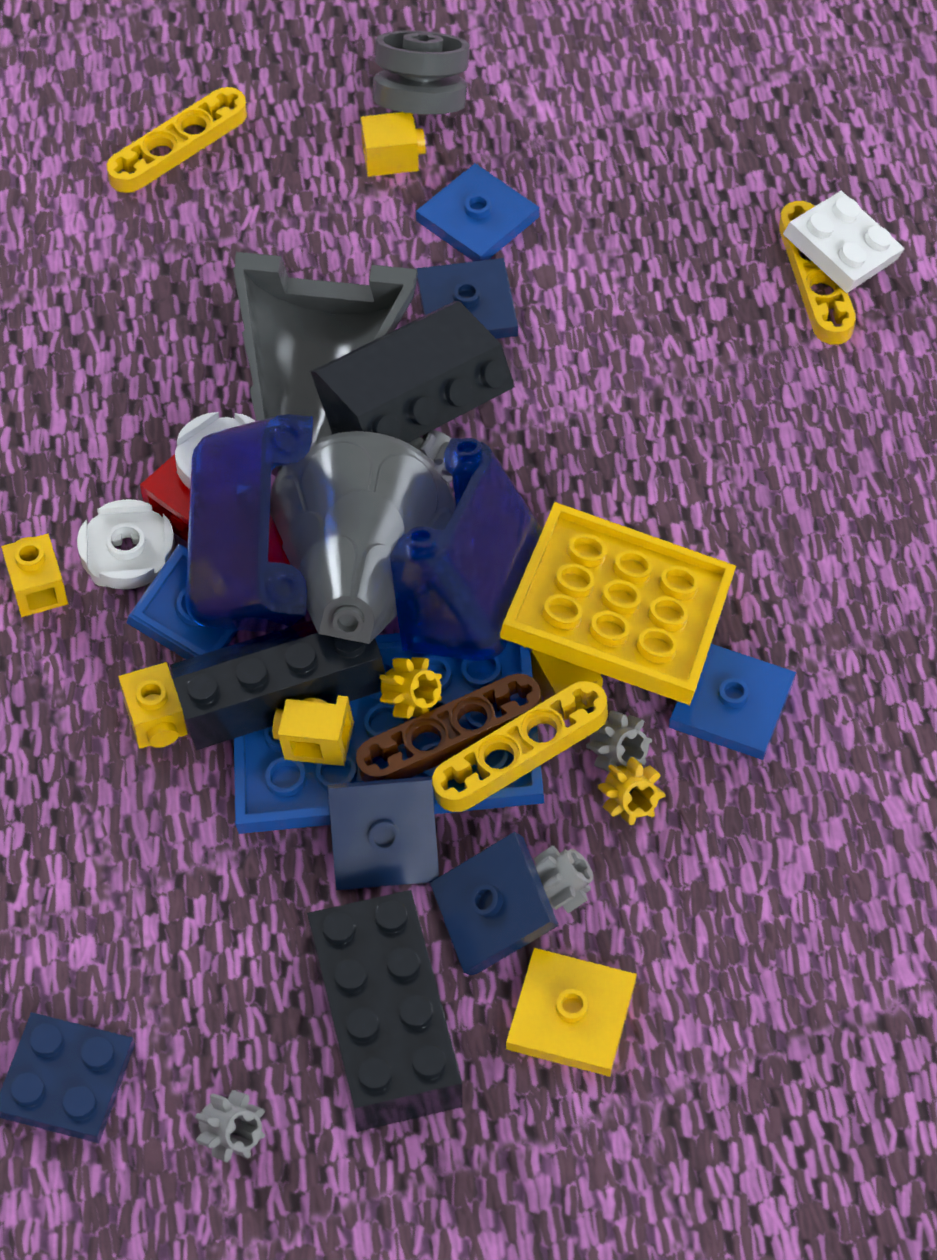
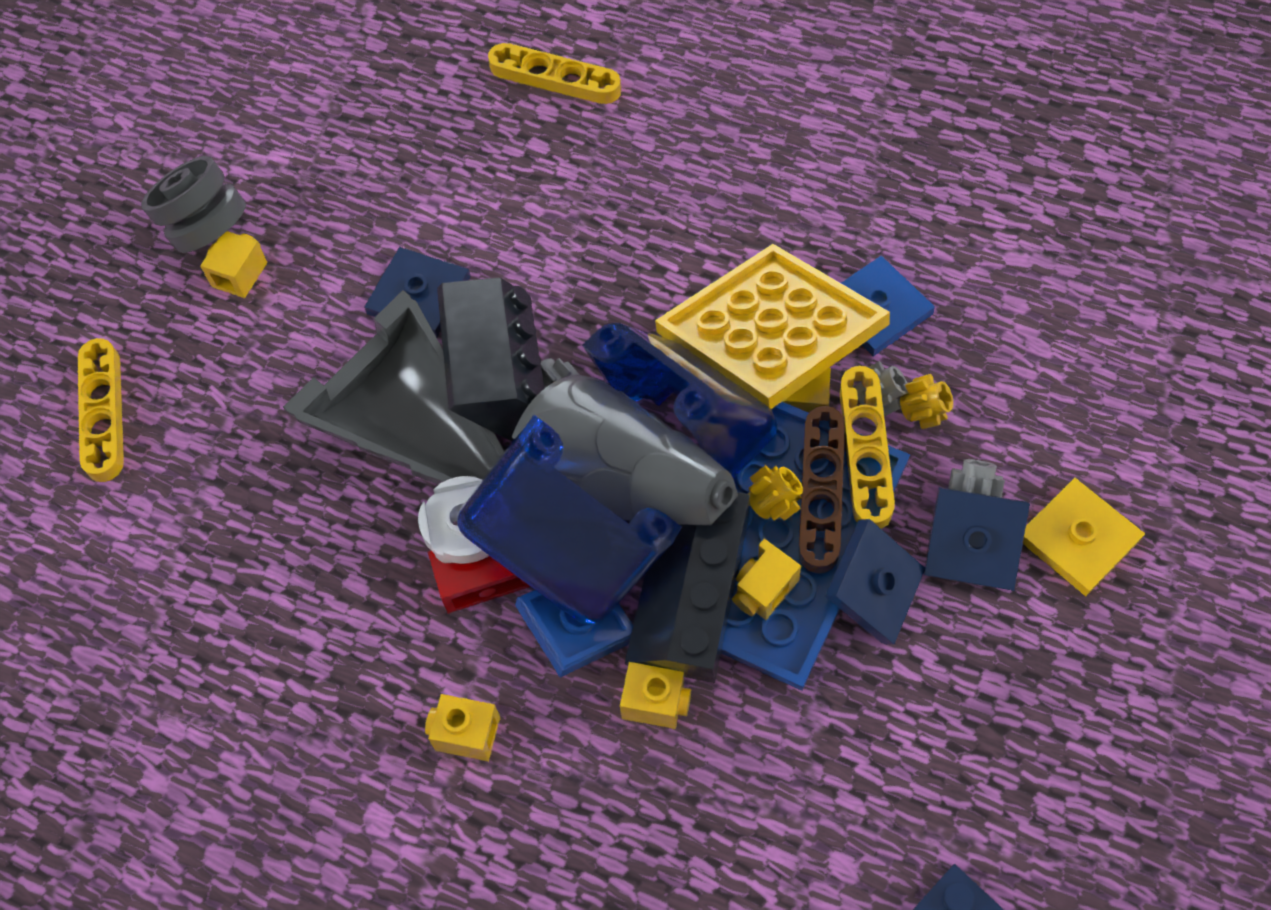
camera: 55 degrees left, 5 degrees up
white plate [77,499,175,589] -> none
light grey gear [195,1090,265,1162] -> none
black brick [307,890,463,1132] -> none
blue plate [416,163,540,261] -> none
white plate [783,191,905,293] -> none

